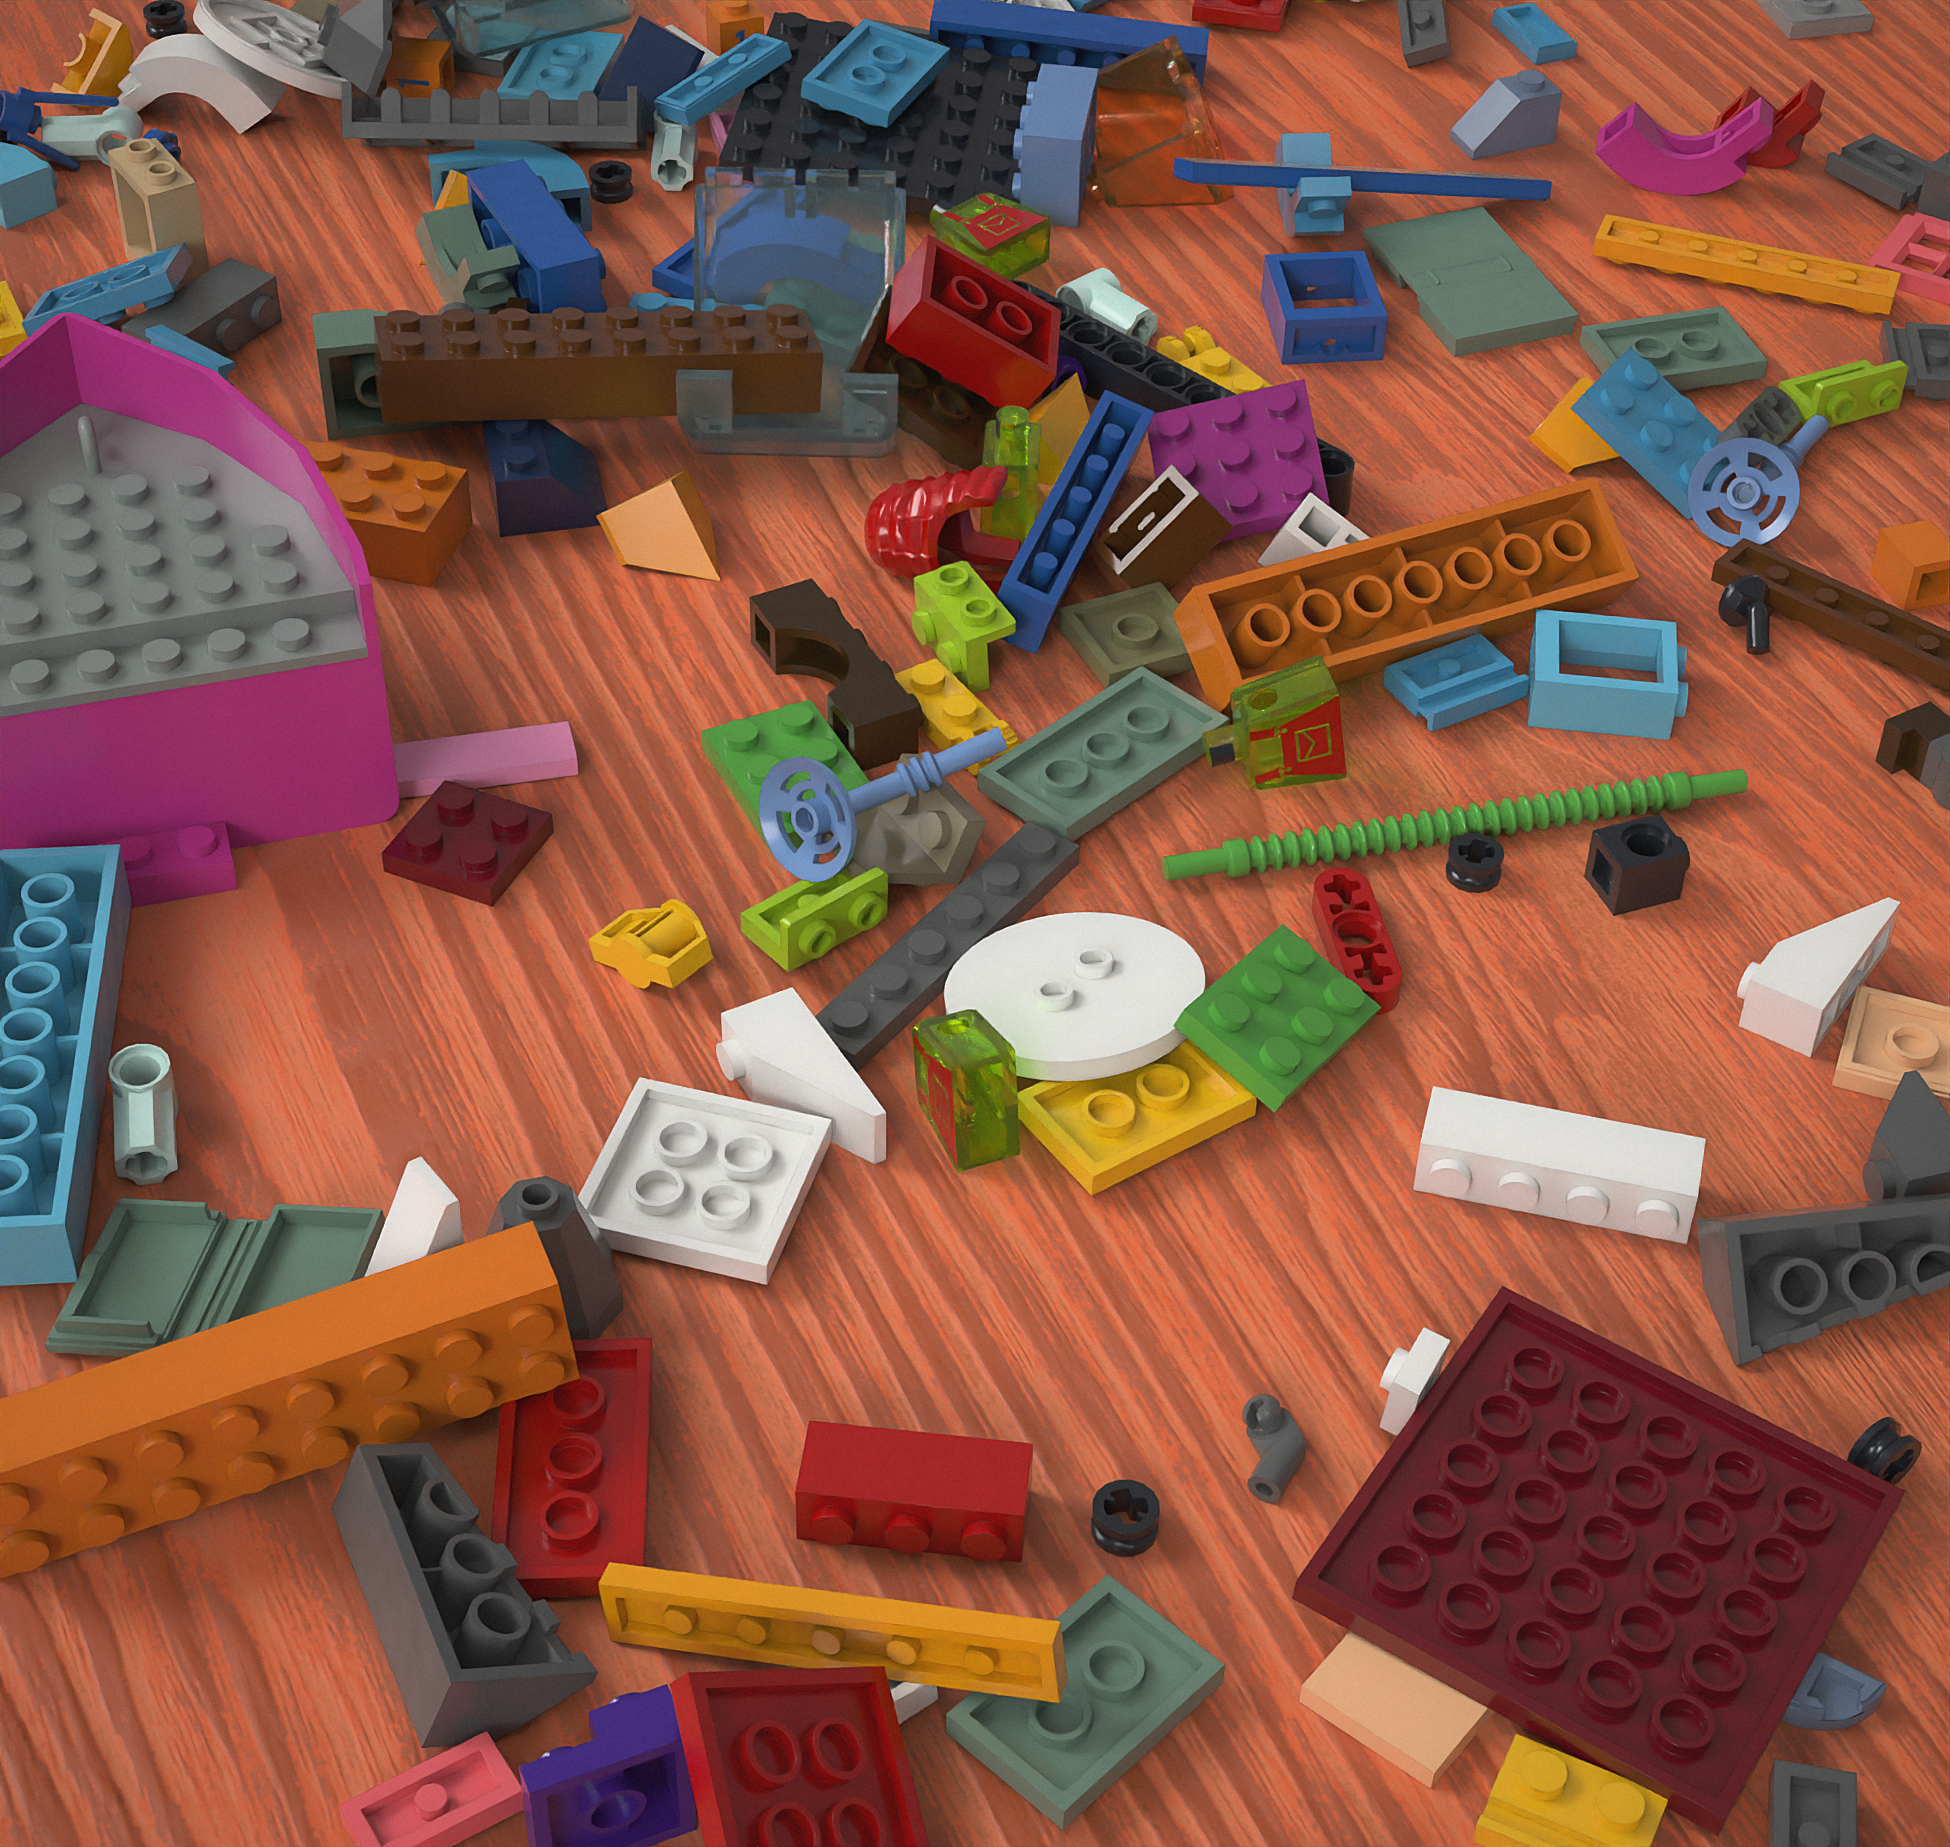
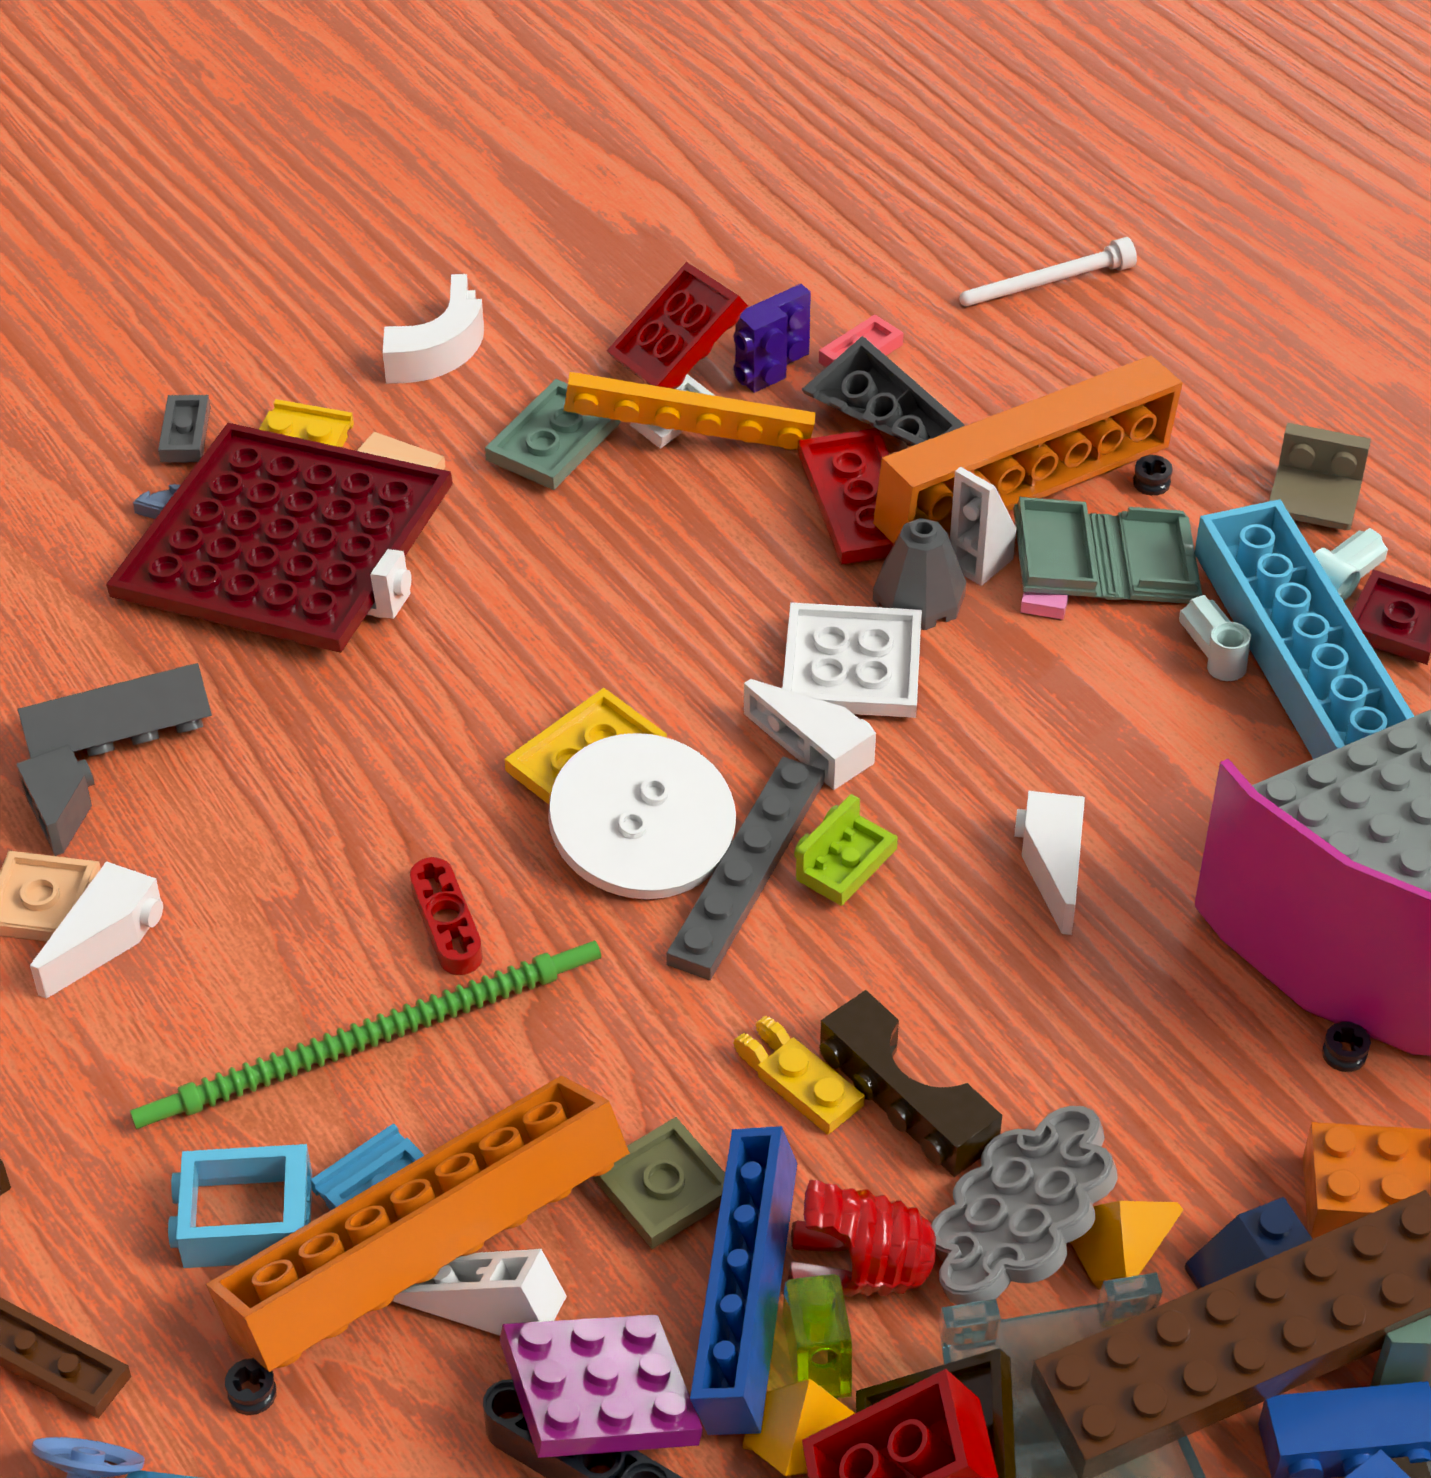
camera: 170 degrees right, 5 degrees up
dark red plate [381,780,554,907] -> none
bright pink tile [392,721,578,799] -> none
yellow piece [588,899,713,989] -> none
bright green plate [701,699,870,856] -> none
medium blue dish [759,727,1008,882] -> none
red brick [795,1420,1033,1563] -> none
dark tan bracket [821,753,987,887] -> none
lime bracket [911,561,1016,694] -> none
clear neon green torso [912,1009,1020,1172] -> none
sand green plate [978,666,1230,842] -> none
reddish brown slope [1091,464,1234,592] -> none
black bush [1091,1480,1160,1557] -> none
bright green plate [1173,924,1382,1113] -> none
clear neon green torso [1202,655,1347,790] -> none
dark grey arm [1242,1394,1307,1503] -> none
white brick [1413,1086,1706,1244] -> none
black bush [1445,833,1504,893] -> none
black brick [1584,814,1690,916] -> none
black plate [1718,575,1774,655] -> none
black bush [1847,1417,1922,1485] -> none
none -> light grey plate [931,1106,1118,1308]
none -> white slope [1014,791,1085,935]

